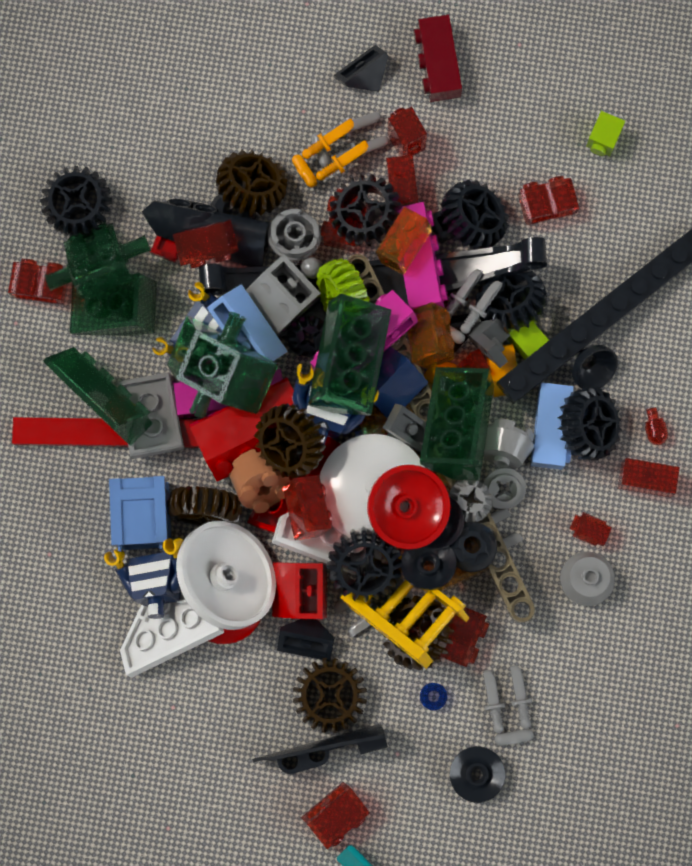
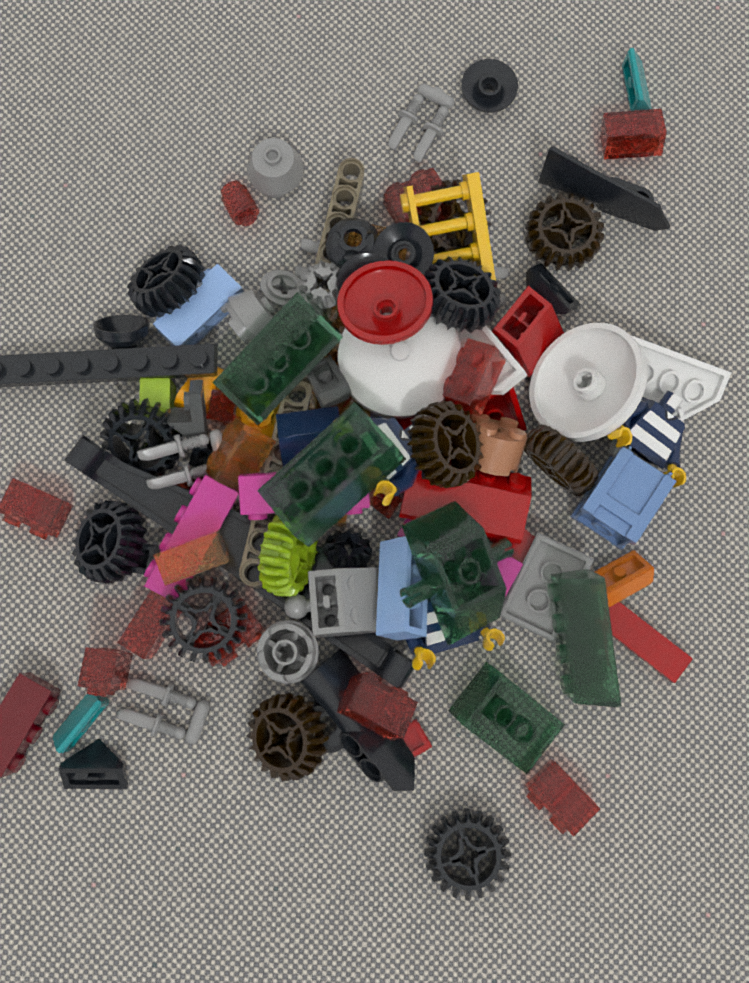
camera: 145 degrees left, 0 degrees up
clear green slope [44,223,151,299] -> none
light orange piece [292,118,369,188] -> none
clear blue plate [420,683,447,710] -> none
clear red brick [617,458,680,498] -> none
clear red cylinder [645,407,669,445] -> none
none -> teal slope [53,688,110,754]
none -> orange slope [586,550,655,609]

